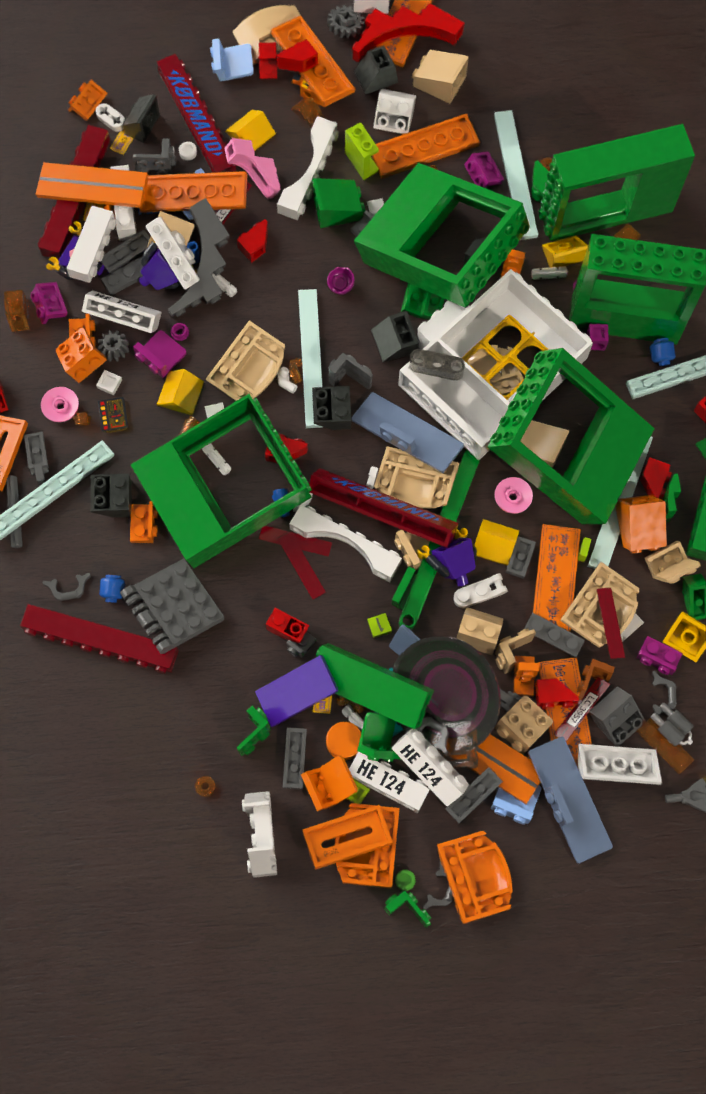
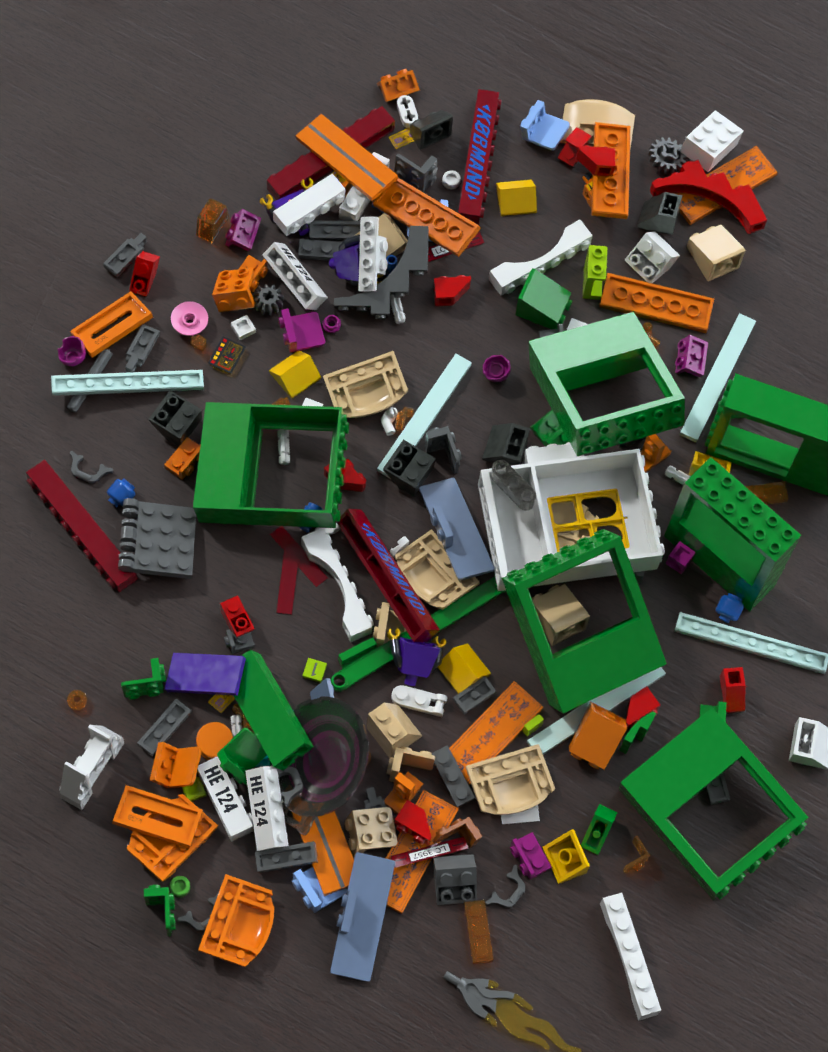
camera: 30 degrees right, 5 degrees down
bright pink arch [224,138,280,199] -> none
clear orange bracket [291,98,325,128] -> none
bright pink dish [495,477,533,514] -> none
white slope [578,744,662,785] -> none
dark red sticker [597,588,625,659] -> none
tan bracket [645,541,701,584] -> none
dark grey piece [651,703,694,747] -> none

